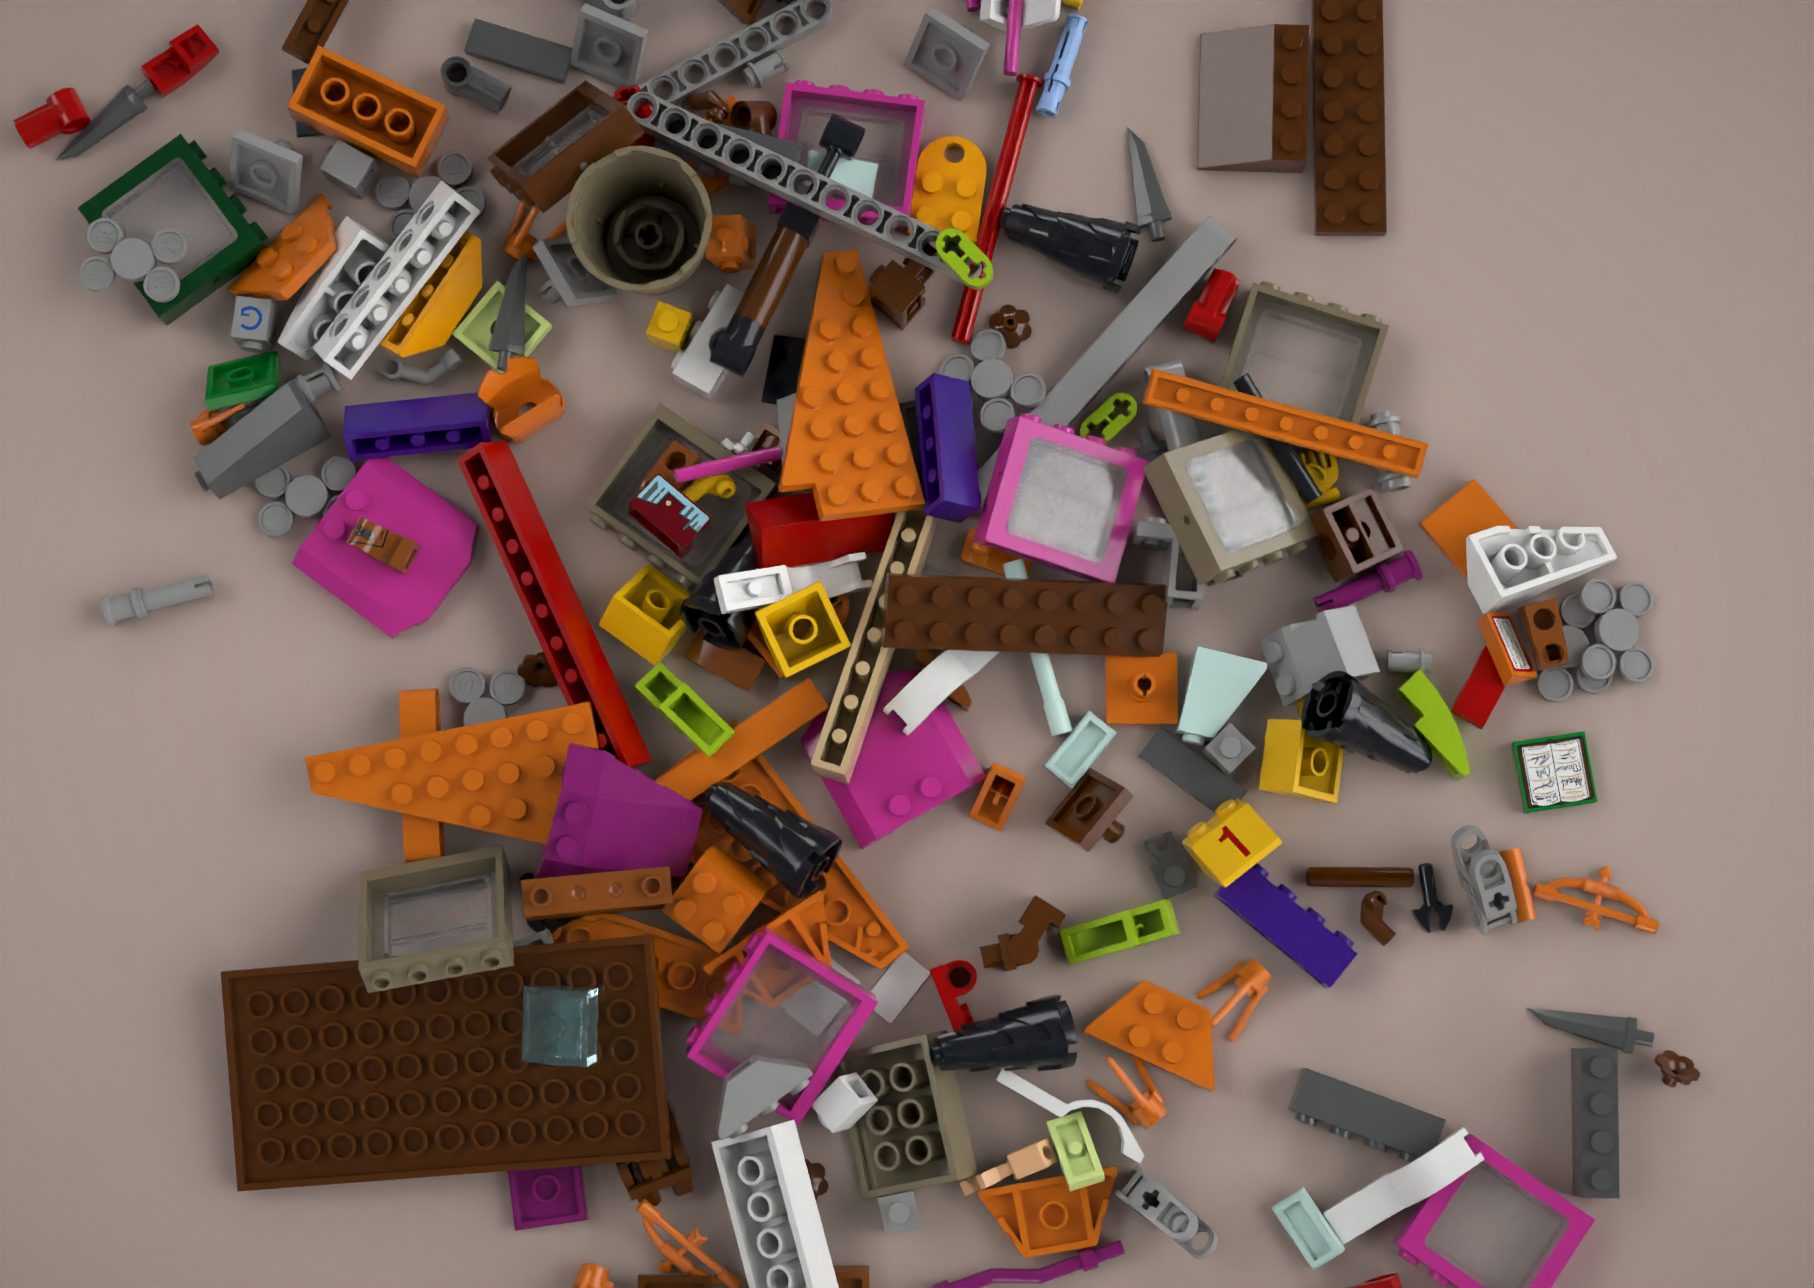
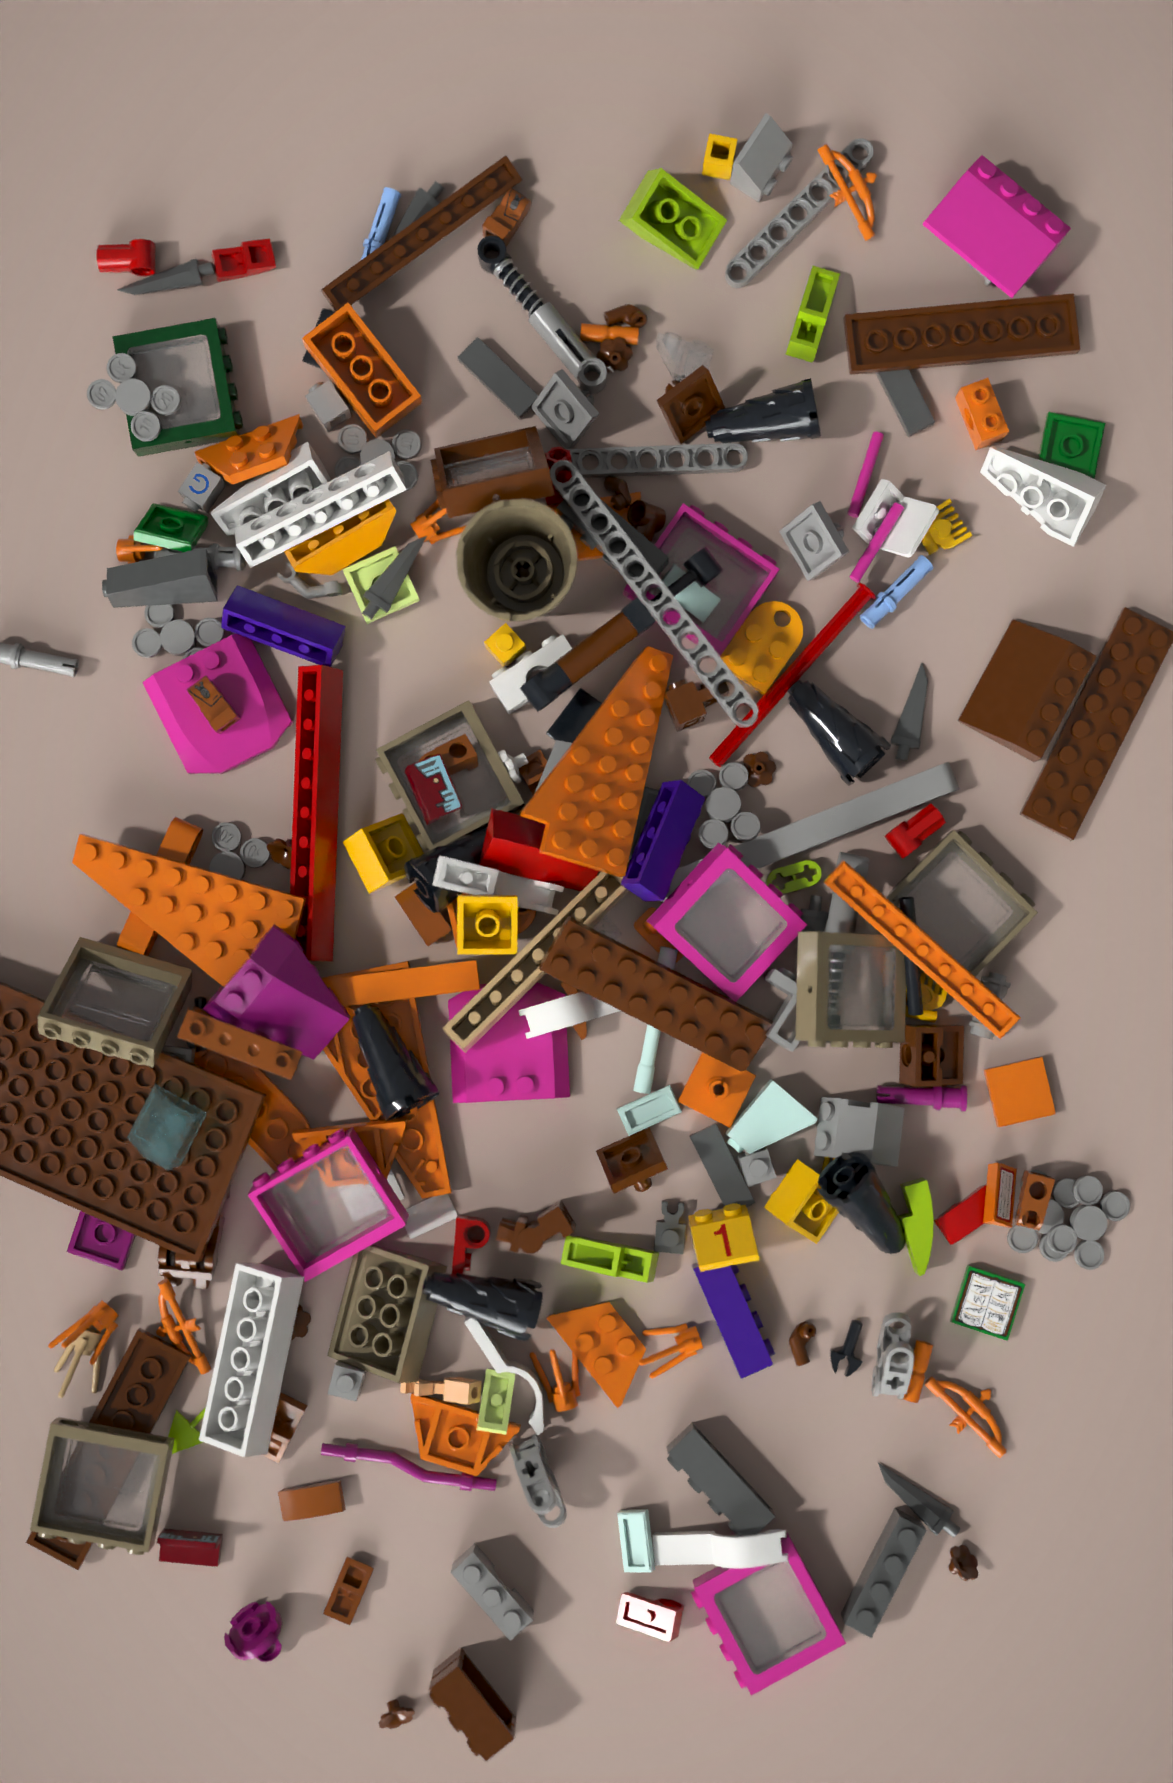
camera: 25 degrees right, 5 degrees up
light grey tile [229,129,303,215] -> none
dark grey piece [441,56,512,115] -> none
orange piece [477,356,566,444] -> none
light grey tile [533,237,618,307] -> none
lime slope [635,661,735,758] -> none
orange brick [662,843,771,954] -> none
dark pink bar [674,446,781,483] -> none
yellow arm [681,473,736,503] -> none
orange head [706,214,757,273] -> none
light grey slope [715,1055,813,1140] -> none
light grey pin [742,50,789,89] -> none
white brick [811,1072,878,1133] -> none
lime beam [935,228,994,290] -> none
orange slope [969,762,1026,832] -> none
reddish brown axle [1306,867,1414,888] -> none
light grey pin [1387,648,1432,674] -> none
white wedge [1466,526,1617,614] -> none

